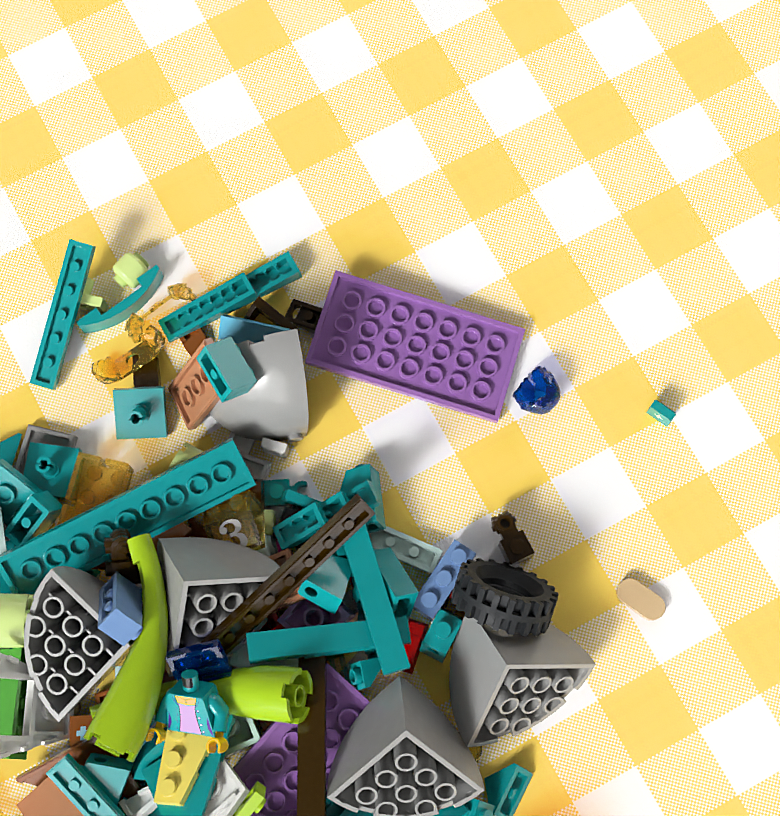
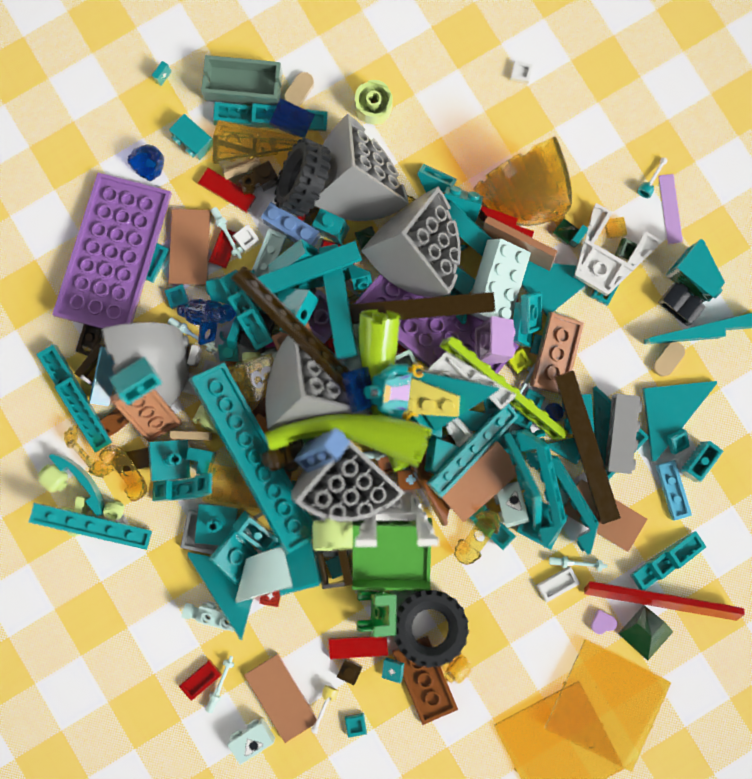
camera: 100 degrees left, 10 degrees up
none -> yellowish green tile [103,501,124,520]
none -> teal tile [146,243,170,283]
none -> teal slope [152,473,212,502]
none -> teal tile [165,284,190,309]
none -> light aqua piece [168,317,218,353]
none -> teal brick [169,113,215,160]
none -> nougat tile [169,209,211,286]
none -> tan tile [170,431,212,440]
none -> clear blue piece [177,299,237,345]
none -> teal piece [186,447,216,474]
none -> red tile [198,168,256,214]
none -> sand green piece [201,55,283,106]
none -> red tile [209,229,236,269]
none -> light aqua piece [210,207,243,259]
none -> teal slope [213,102,328,131]
none -> clear yellow wedge [213,120,312,164]
none -> tan tile [223,156,261,179]
none -> white tile [232,224,260,251]
none -> clear blue plate [269,98,315,139]
none -> yellowish green brick [355,79,393,125]
none -> dark green tile [355,226,375,250]

